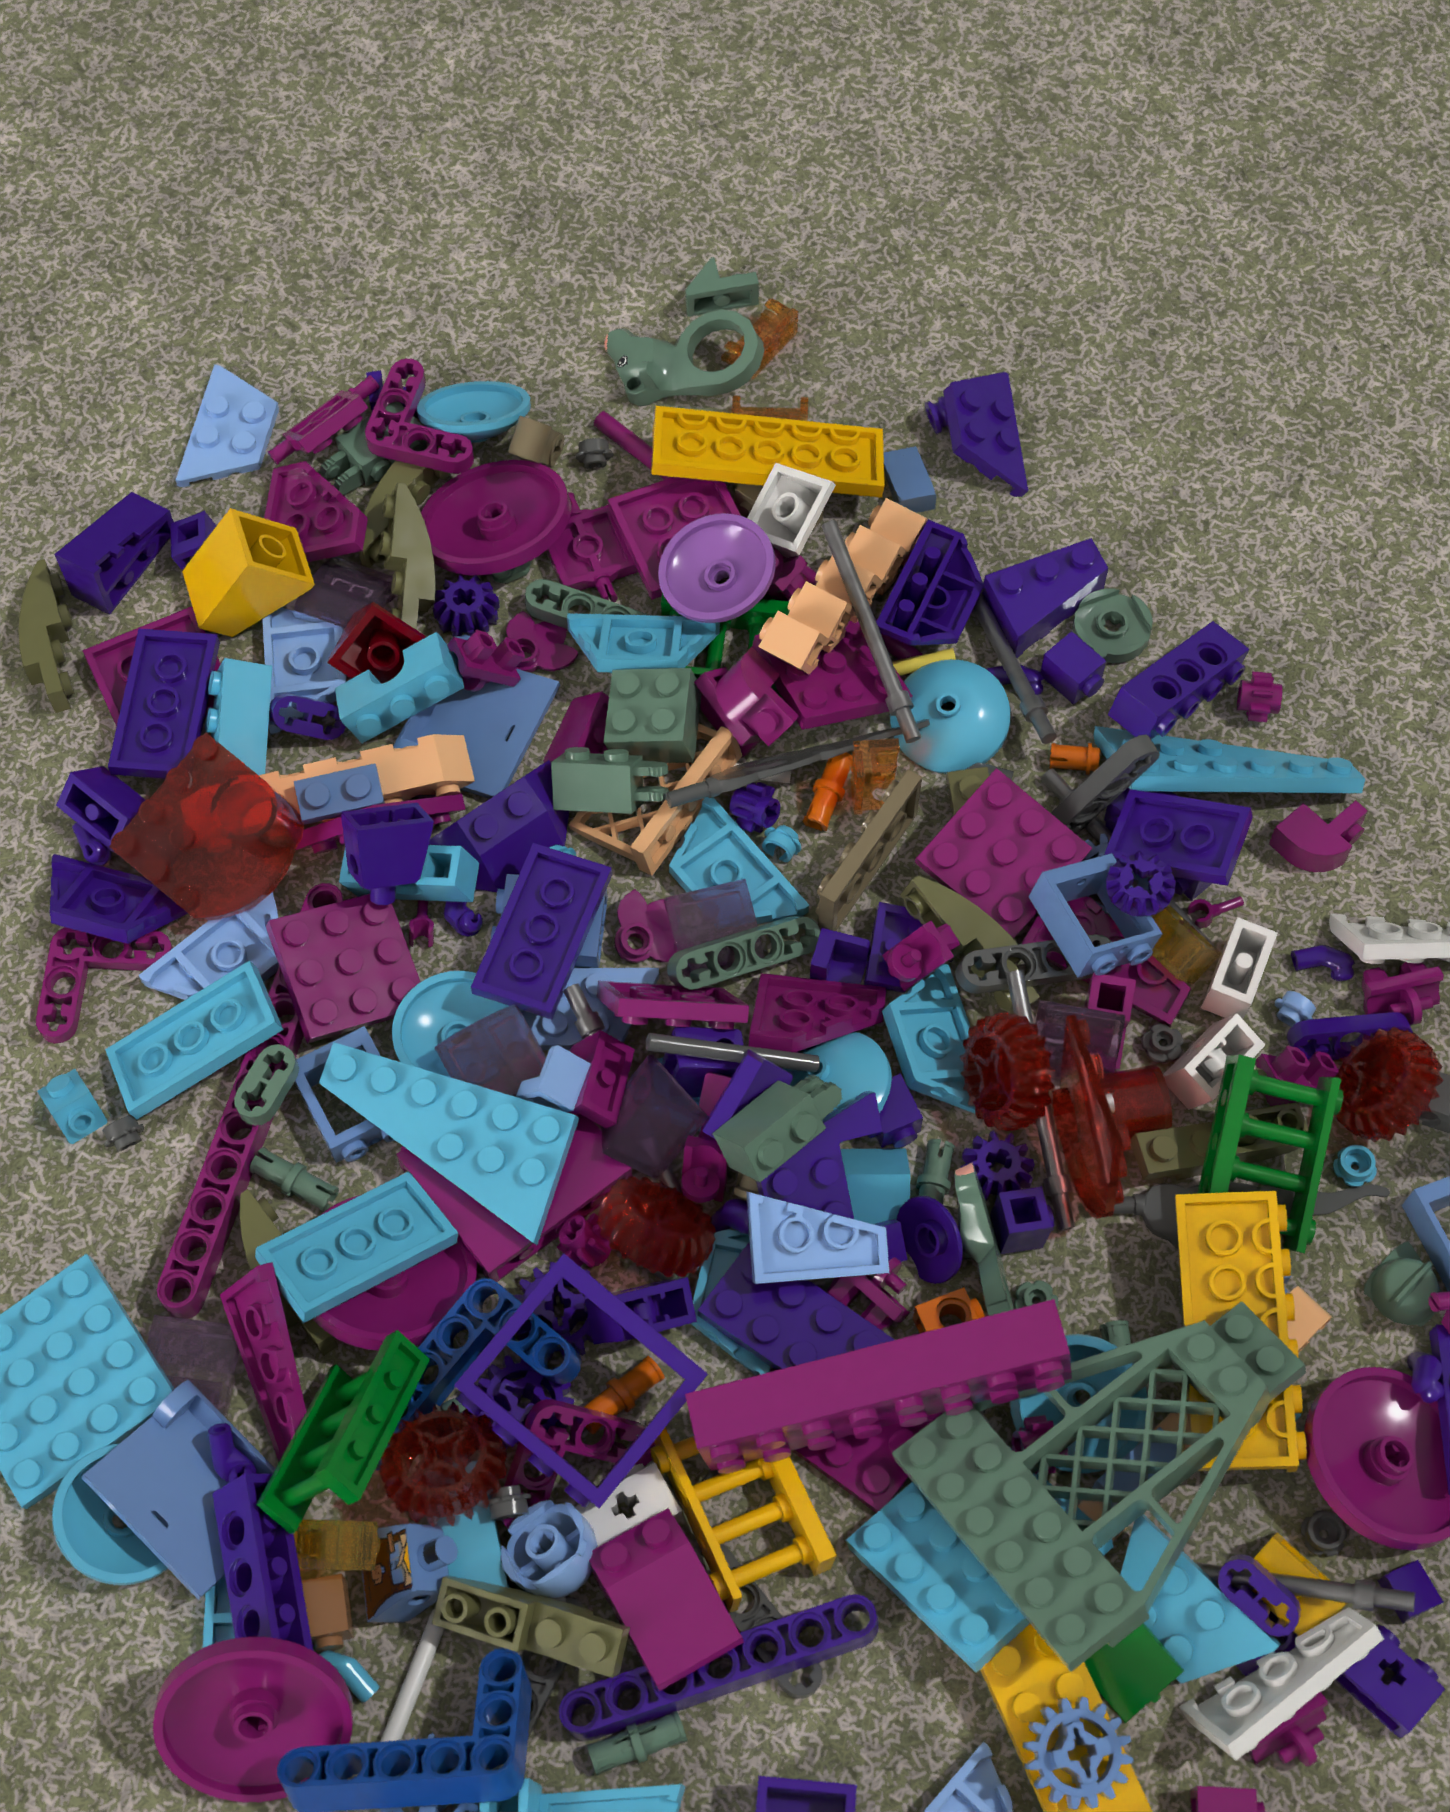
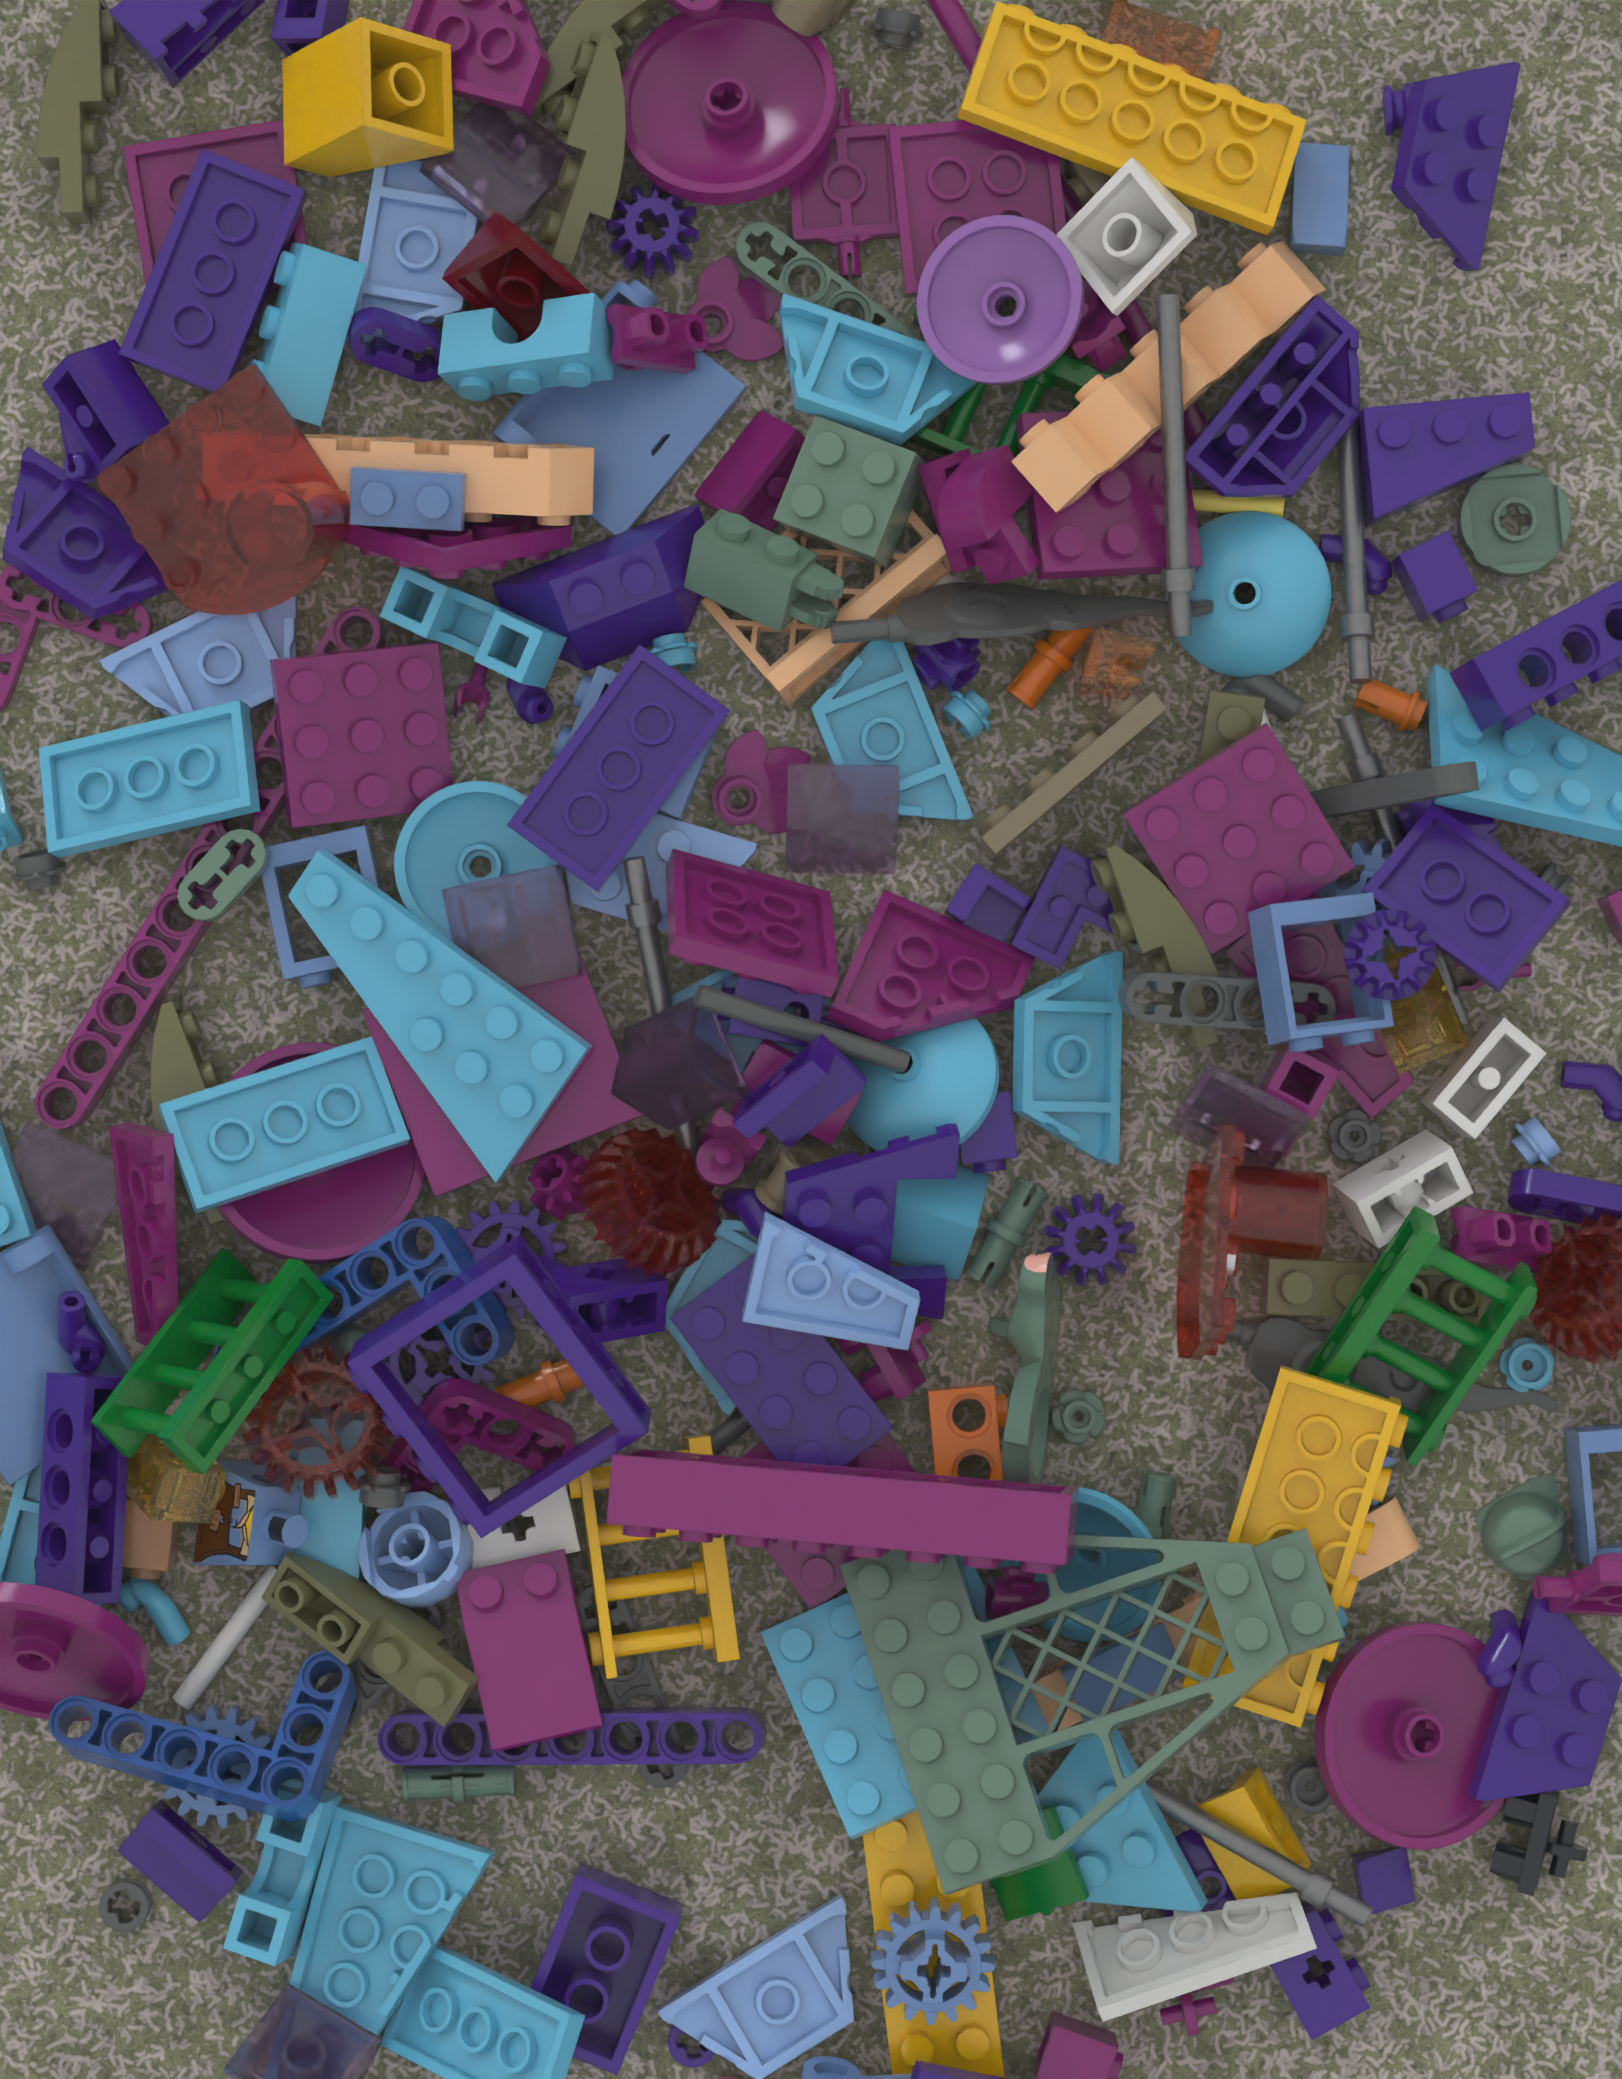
camera: 15 degrees right, 25 degrees up
sand green pin [249,1147,339,1212] -> none
dark purple torso [341,802,434,905] -> none
light blue panel [516,1045,590,1112] -> none
magenta panel [567,1030,635,1129] -> none
sand green beam [667,916,820,990] -> none
sand green hinge [713,1075,842,1182] -> none
magenta hips [882,920,960,991] -> none
dark purple dish [896,1196,963,1284] -> none
clear red gear [960,1012,1055,1131] -> none
dark purple brick [990,1186,1054,1254] -> none
flat silver bar [1006,970,1075,1230] -> none
dark purple beam [1218,1554,1301,1637] -> none

